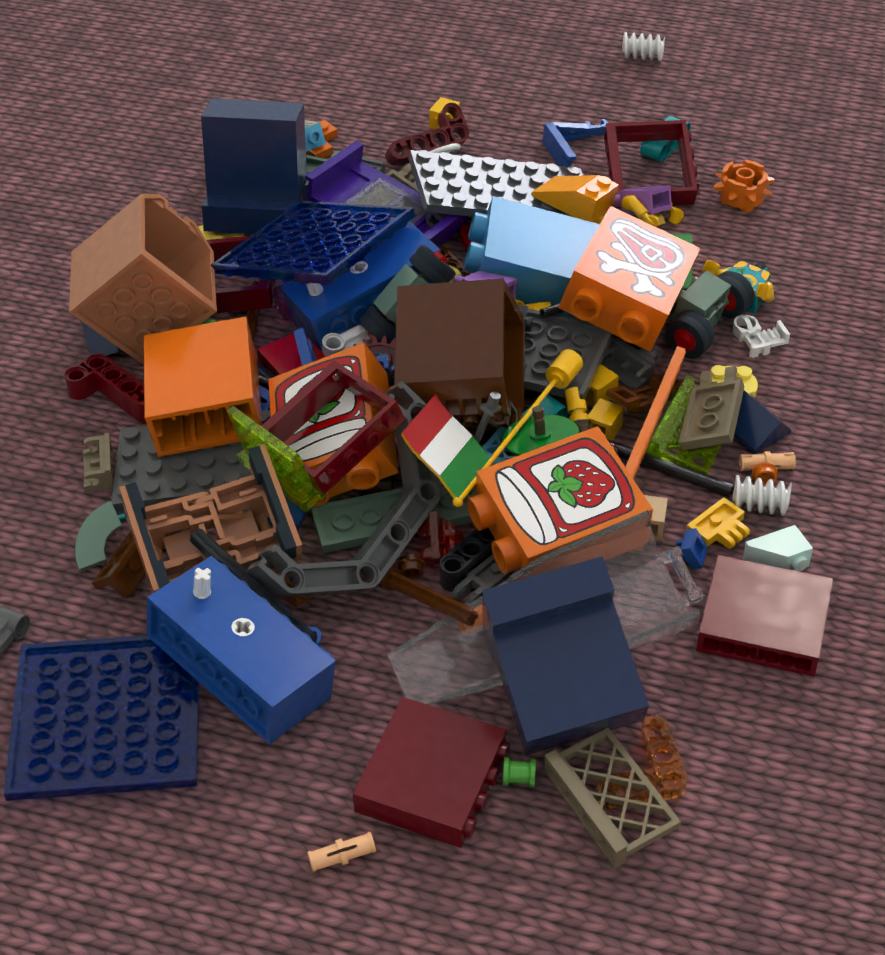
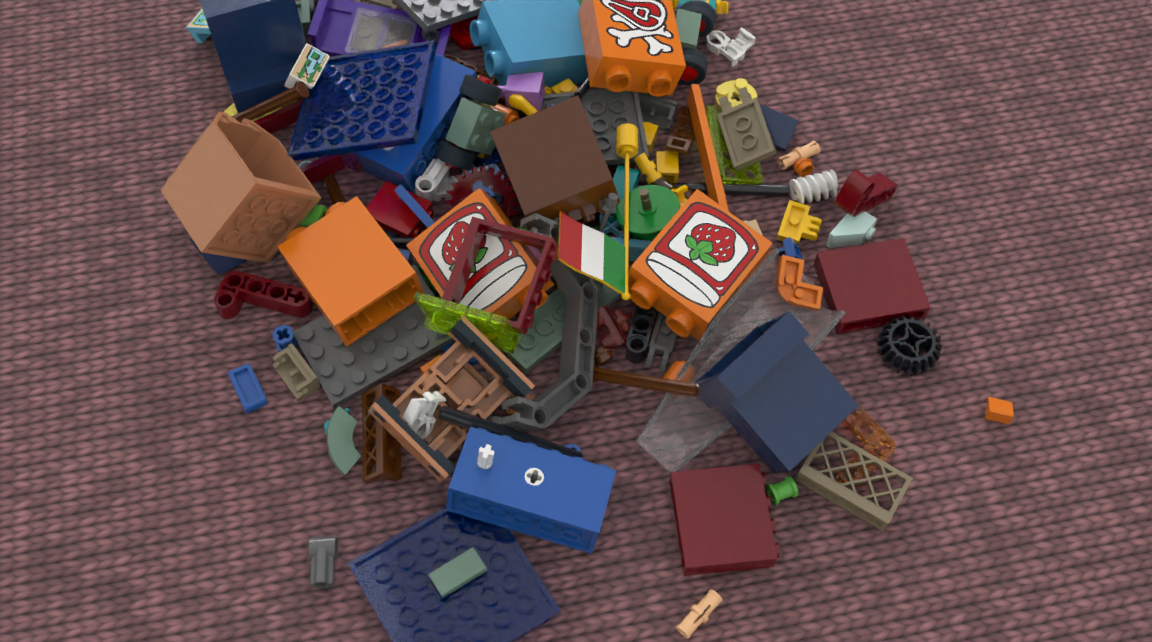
camera: 30 degrees left, 15 degrees up
none -> blue tile [227,362,269,414]
none -> reddish brown axle [232,81,309,123]
none -> blue bush [272,325,298,352]
none -> panel [284,43,329,89]
none -> white piece [402,391,446,439]
none -> sand green tile [428,547,487,598]
none -> orange plate [776,255,823,311]
none -> dark red beam [835,170,898,217]
none -> black gear [877,315,942,376]
none -> orange slope [985,397,1014,425]

